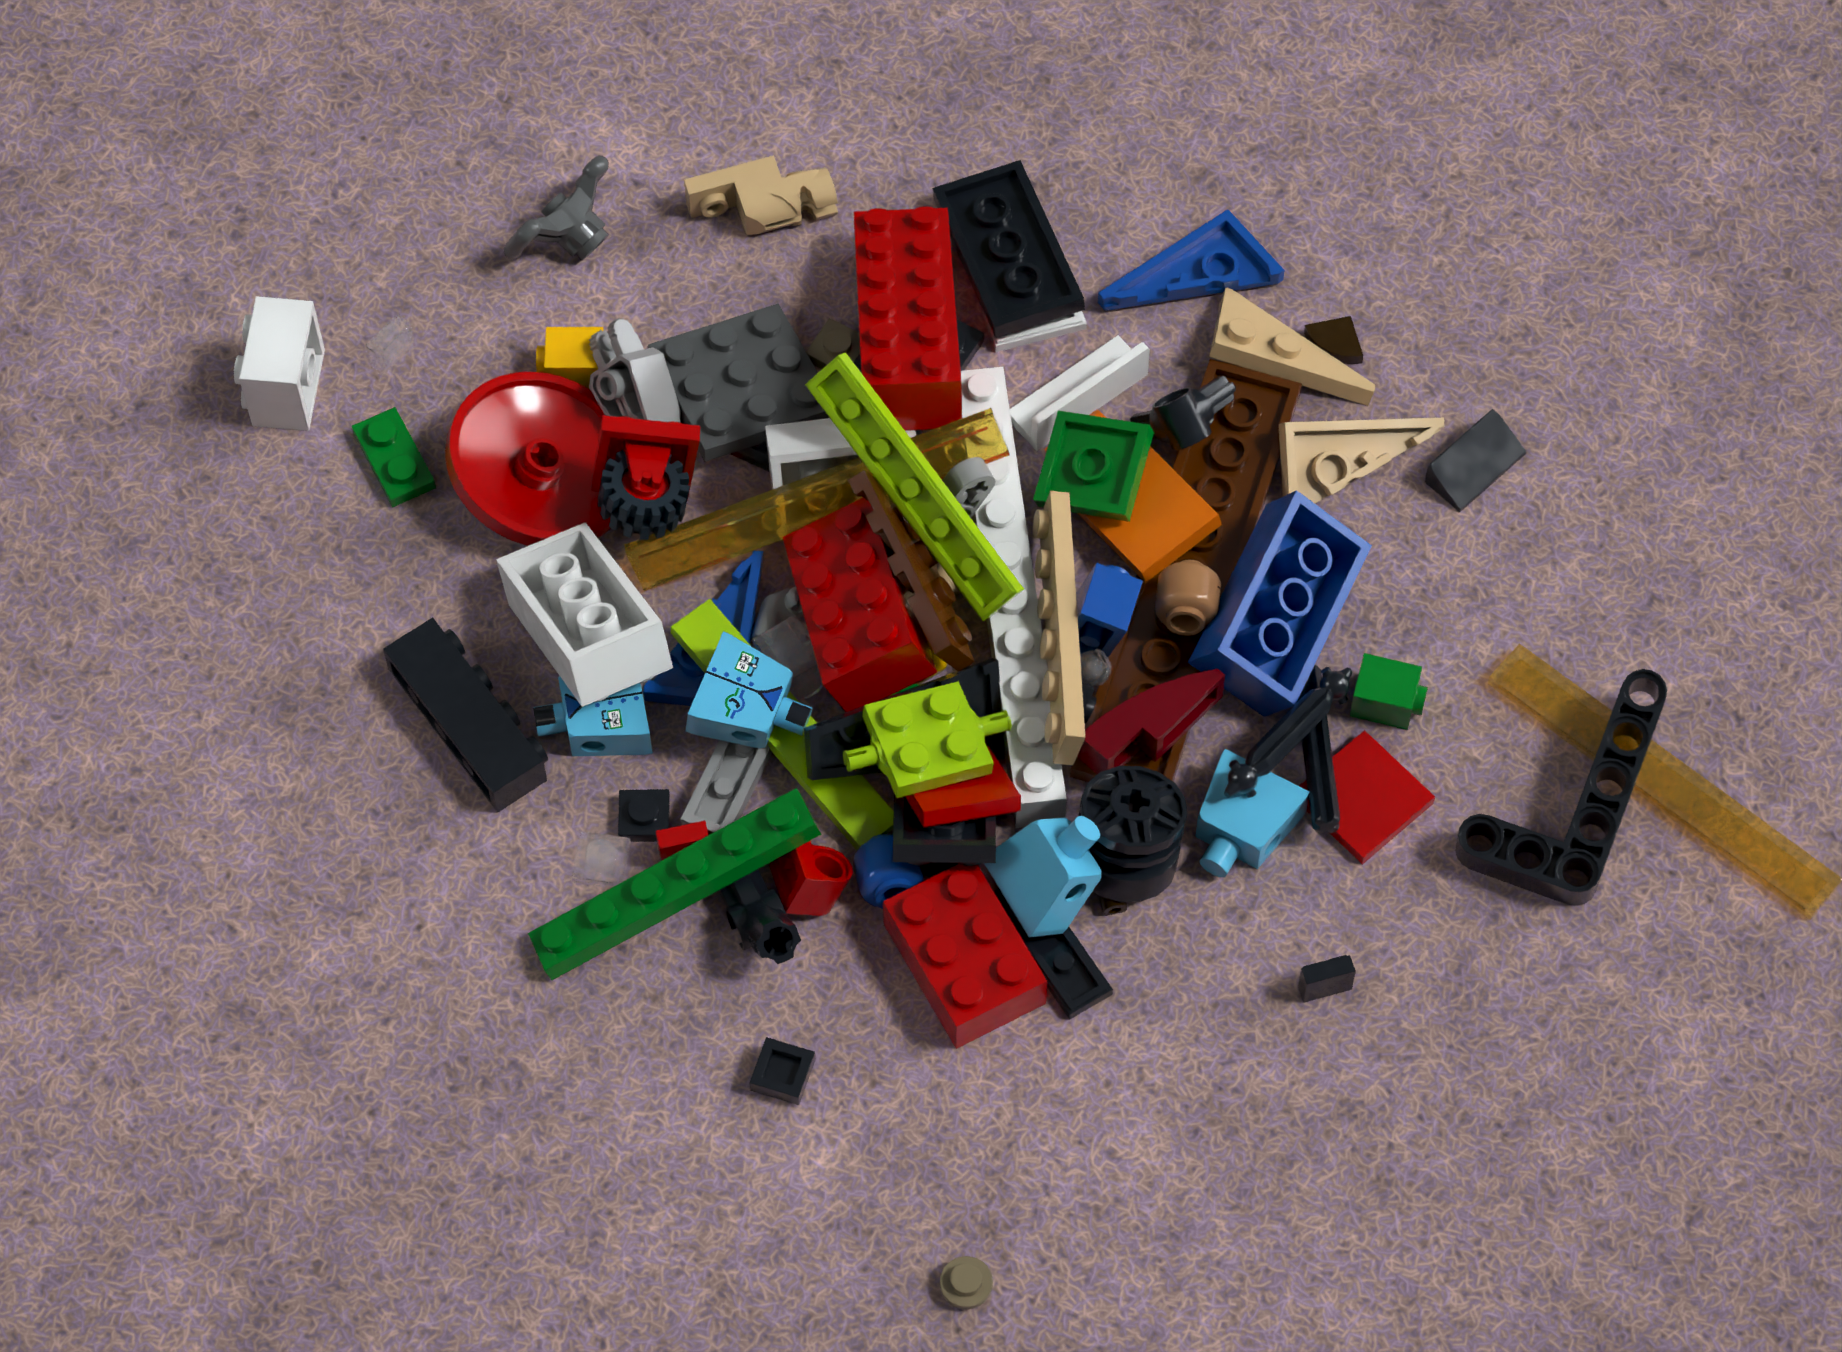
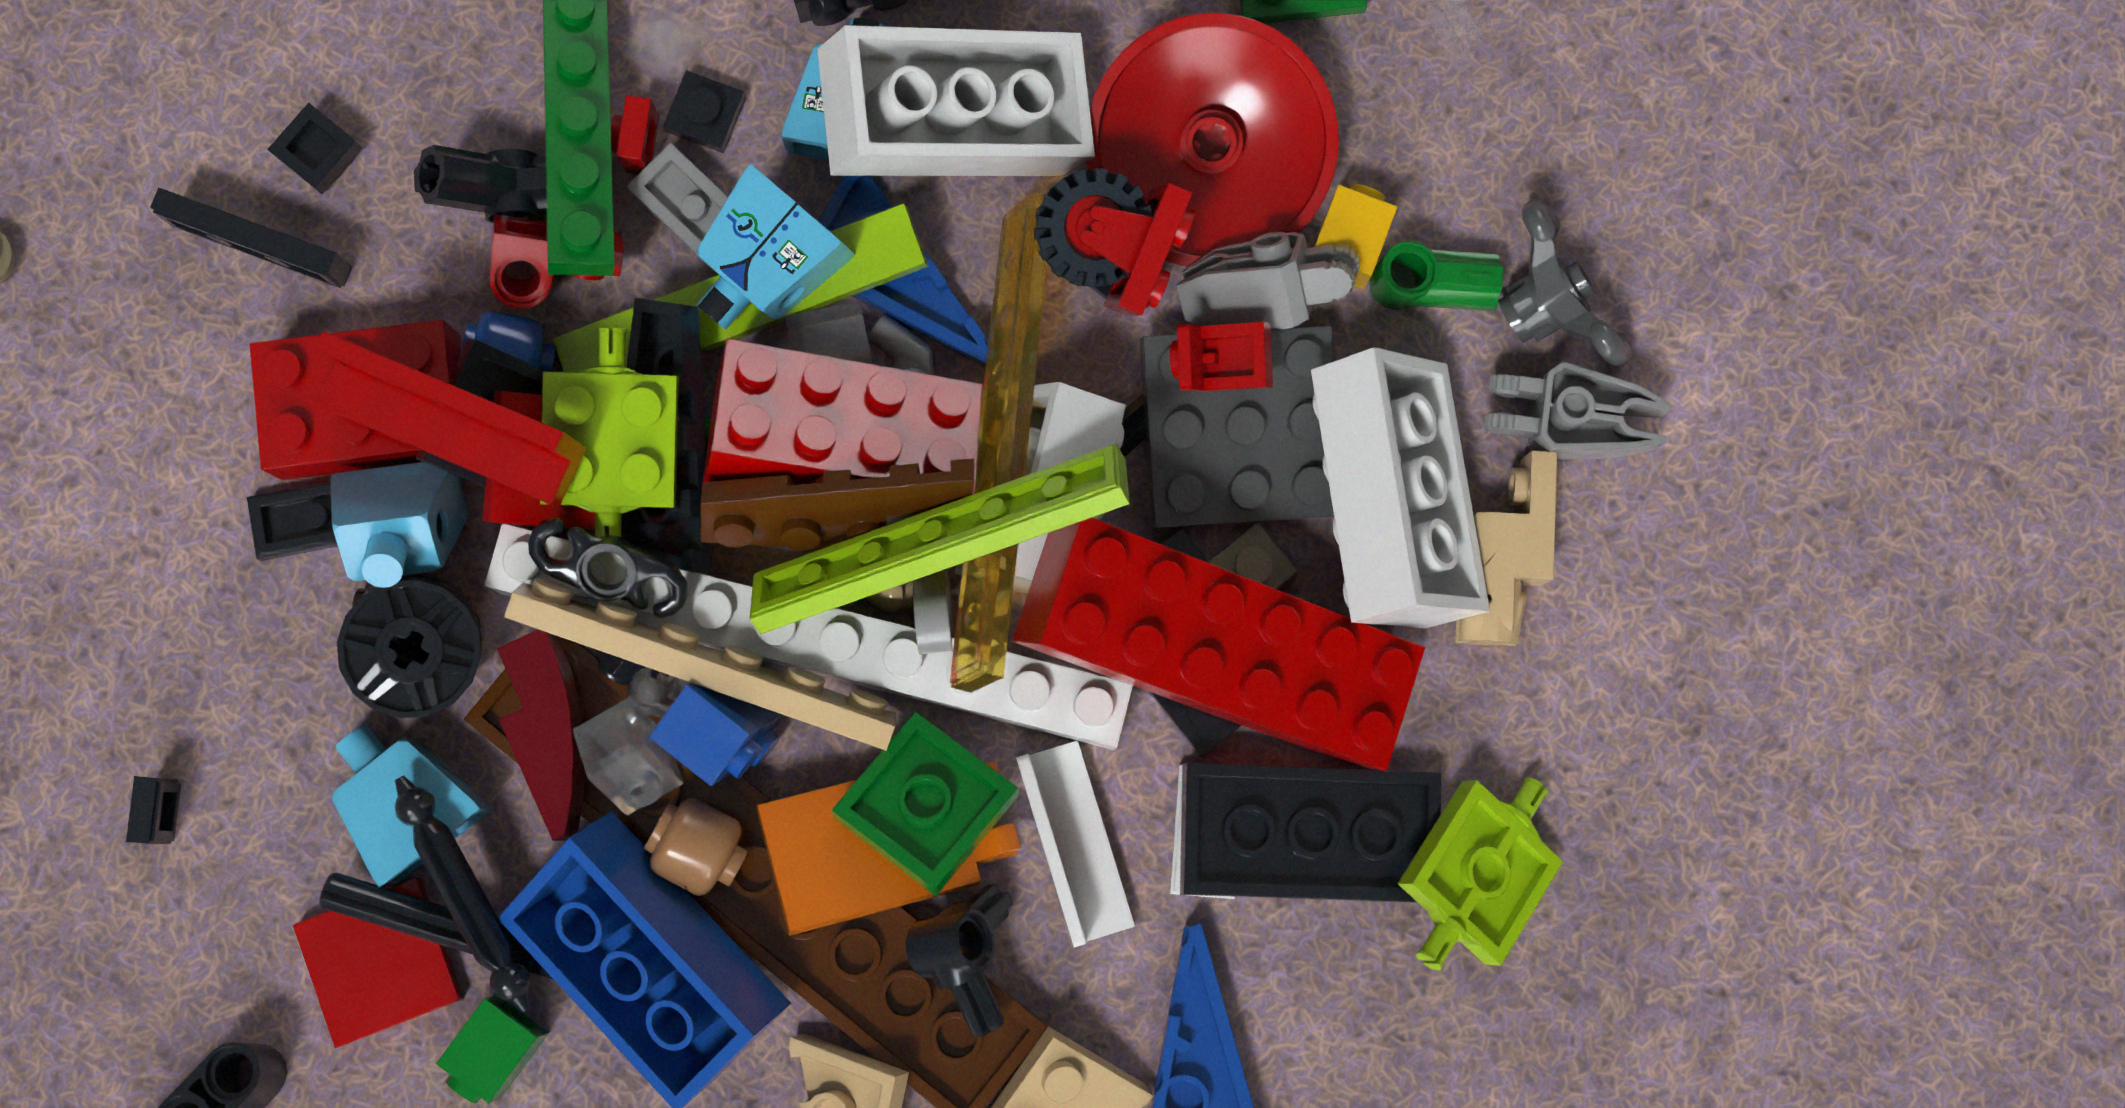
camera: 105 degrees right, 20 degrees up
none -> black tile [150,187,353,288]
none -> red fence [314,331,586,508]
none -> black piece [528,517,688,619]
none -> clear brick [572,697,684,816]
none -> red bracket [1169,321,1273,393]
none -> white brick [1311,347,1490,628]
none -> green piece [1369,241,1503,312]
none -> lime plate [1398,778,1563,971]
none -> light grey hinge [1484,362,1671,460]

